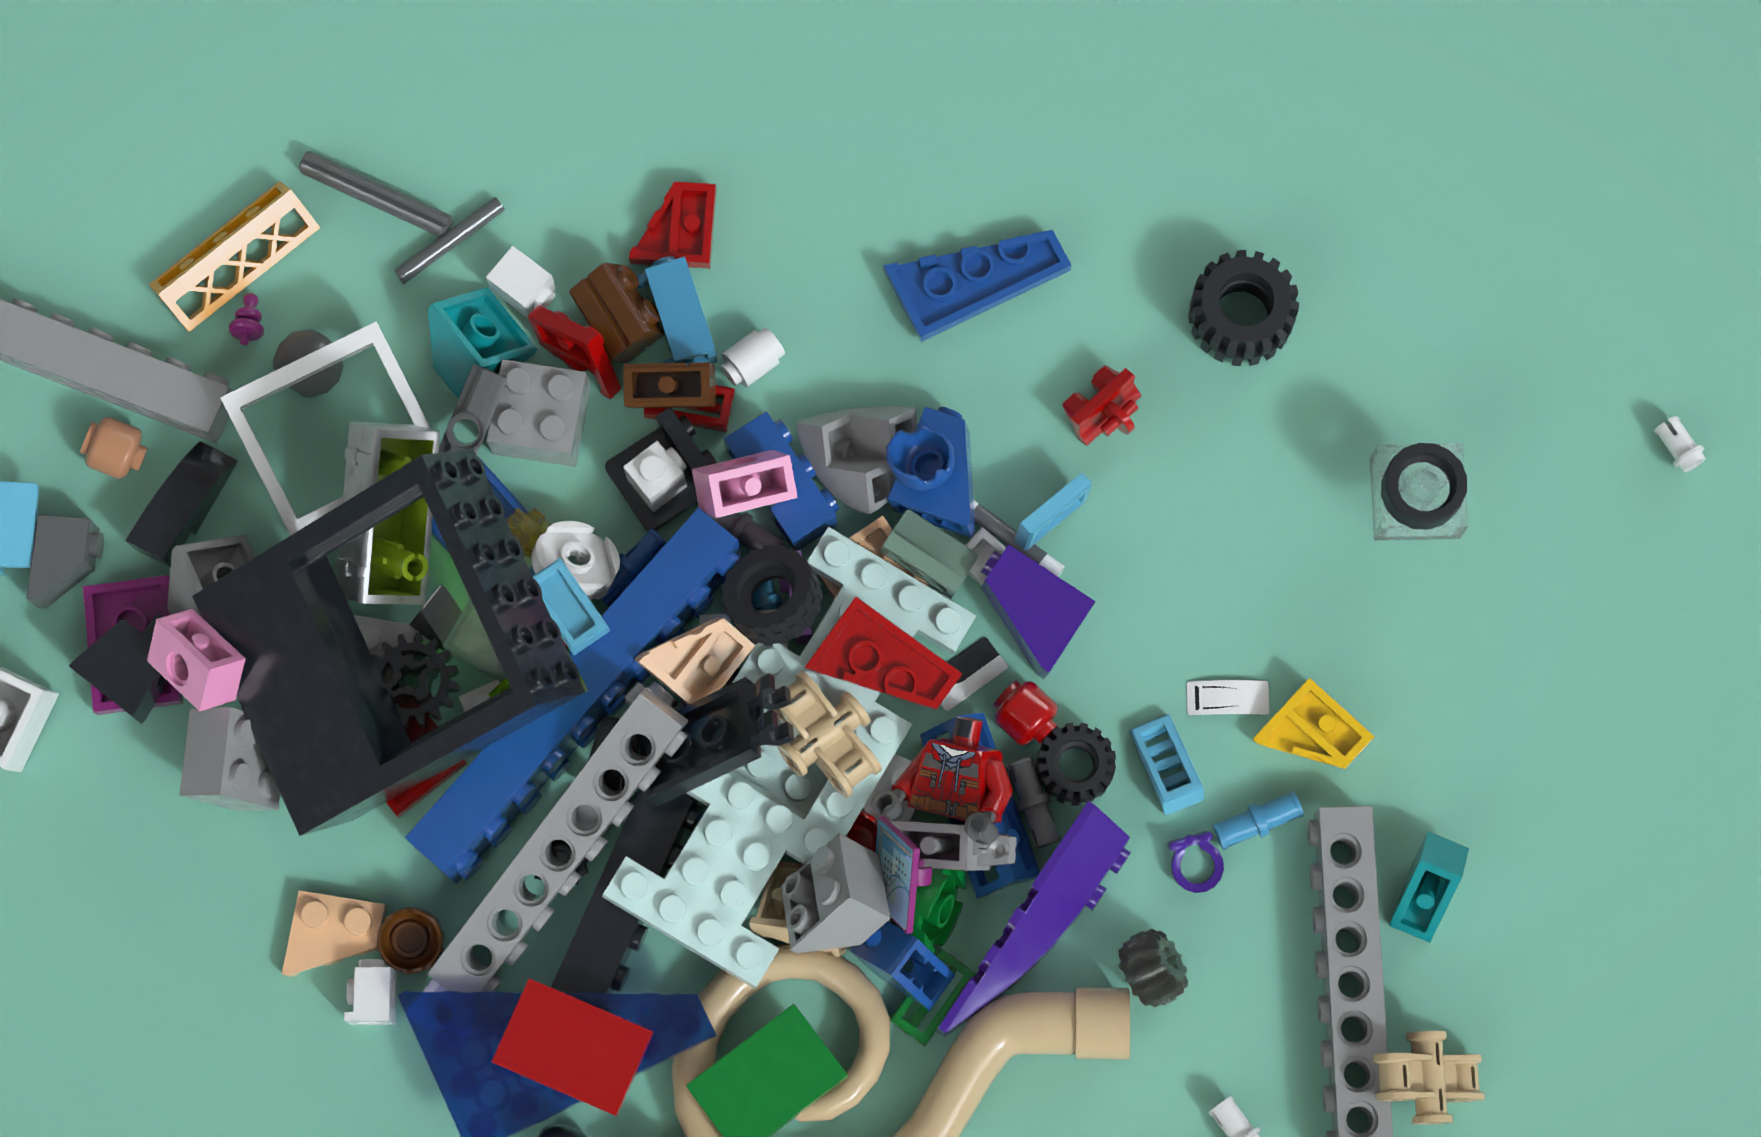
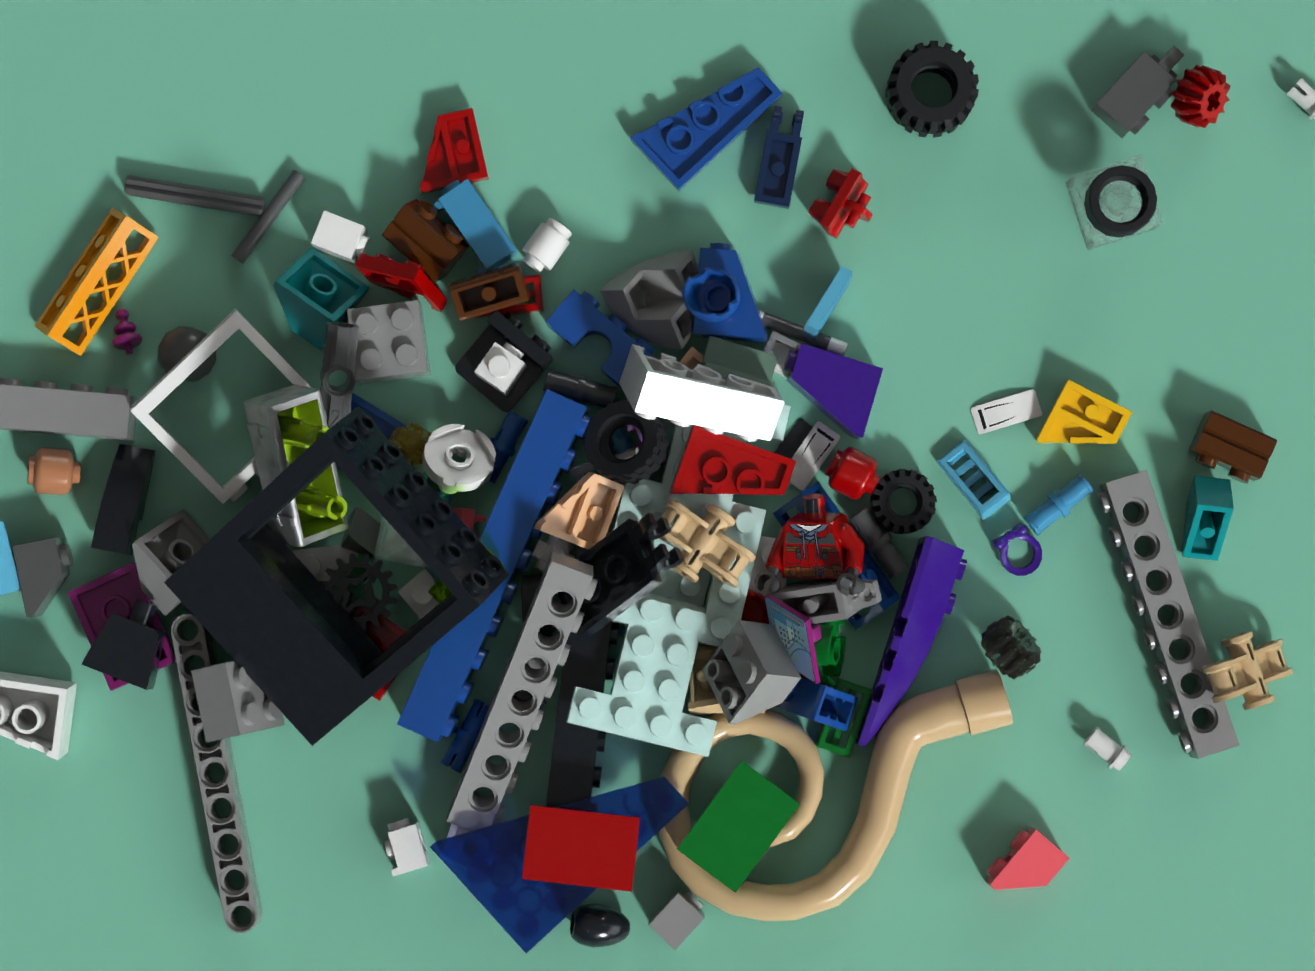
camera: 20 degrees left, 10 degrees up
bright pink brick [147,609,245,712] -> none
light nougat wing [282,890,387,977] -> none
reddish brown hair [377,907,445,974] -> none
medium azure tile [532,558,610,655] -> none
bright pink brick [692,450,798,518] -> none
none -> light grey beam [171,614,262,933]
none -> blue pin [441,699,489,773]
none -> white wedge [619,344,784,442]
none -> dark blue hinge [754,106,804,209]
none -> white sticker [789,421,840,491]
none -> dark grey hinge [1091,46,1184,138]
none -> red gear [1170,65,1231,128]
none -> reddish brown brick [1188,410,1277,484]

